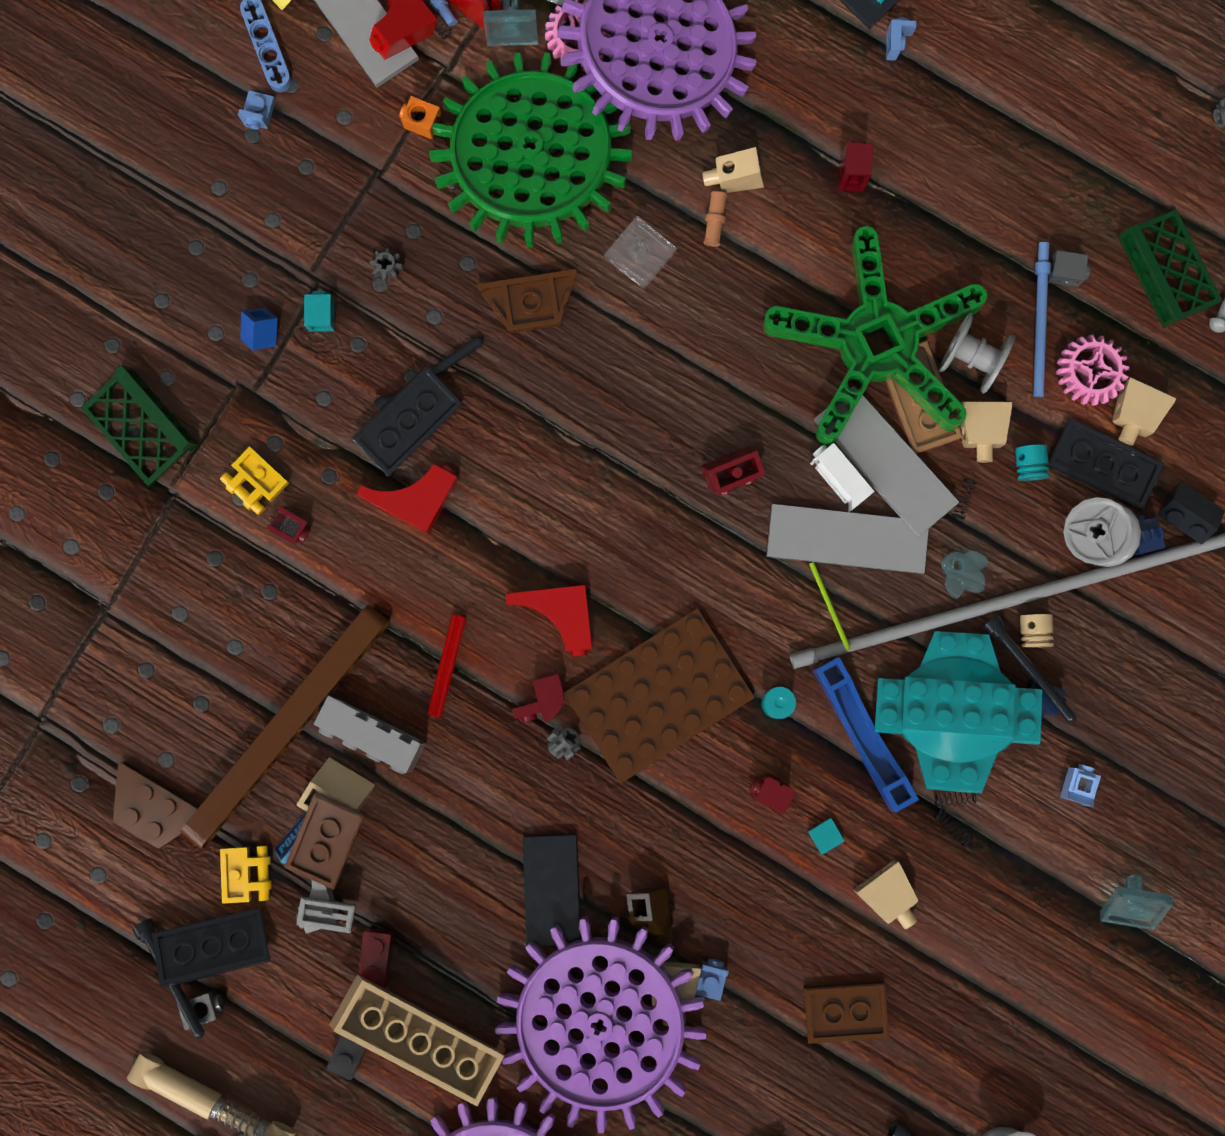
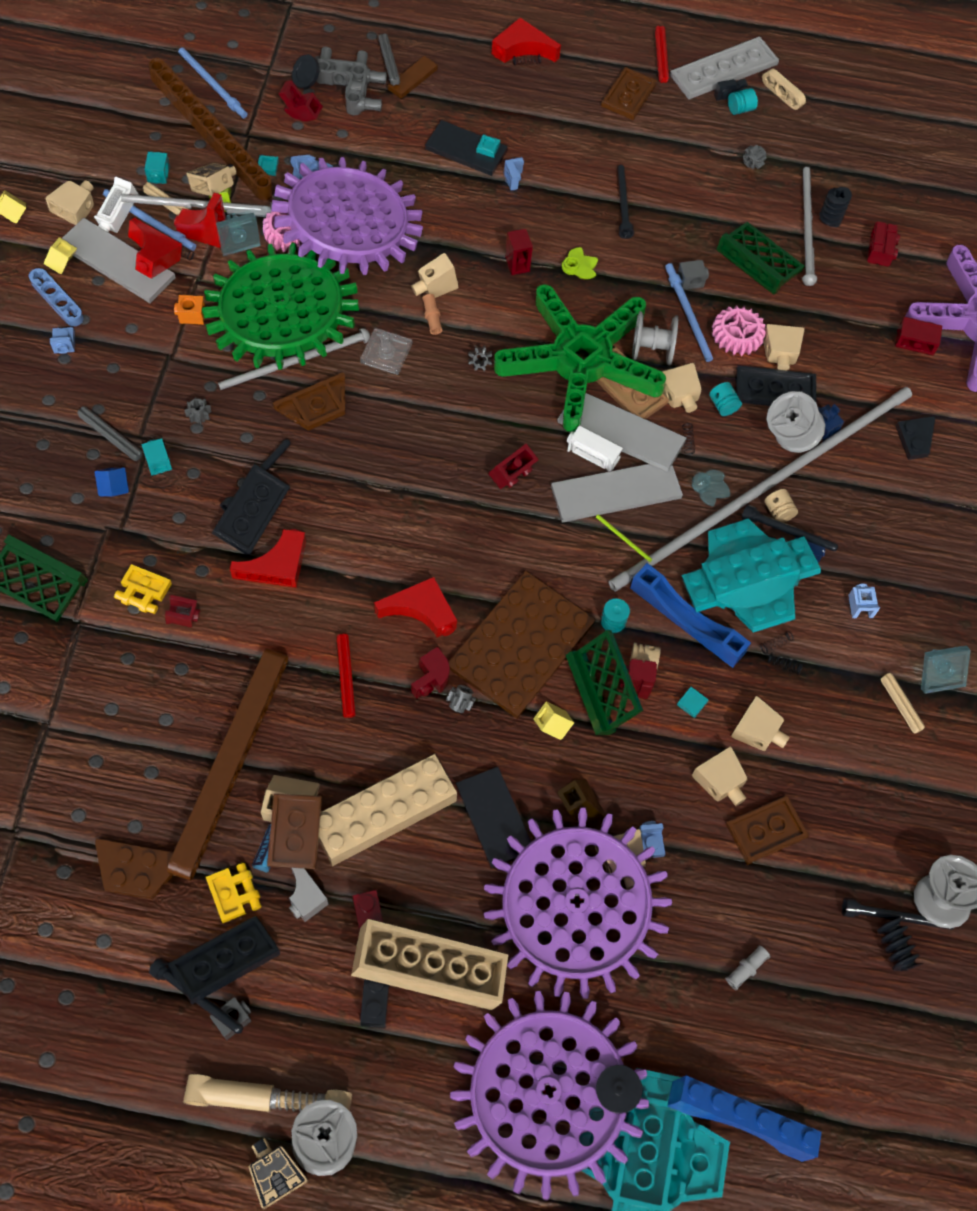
camera: 25 degrees left, 20 degrees down
light grey tile [296,897,356,933] -> none
light grey wedge [313,696,427,775] -> none
black brick [1158,481,1225,545] -> none
none -> dark grey axle [77,406,143,461]
none -> light grey bar [218,328,370,390]
none -> tan brick [319,754,457,866]
none -> dark grey gear [468,345,492,371]
none -> light yellow panel [533,701,574,740]
none -> lime plate [562,247,598,279]
none -> dark green fence [566,630,643,735]
none -> black piece [617,164,634,239]
none -> tan piece [630,643,661,667]
none -> tan torso [692,747,747,806]
none -> tan axle [881,673,925,733]

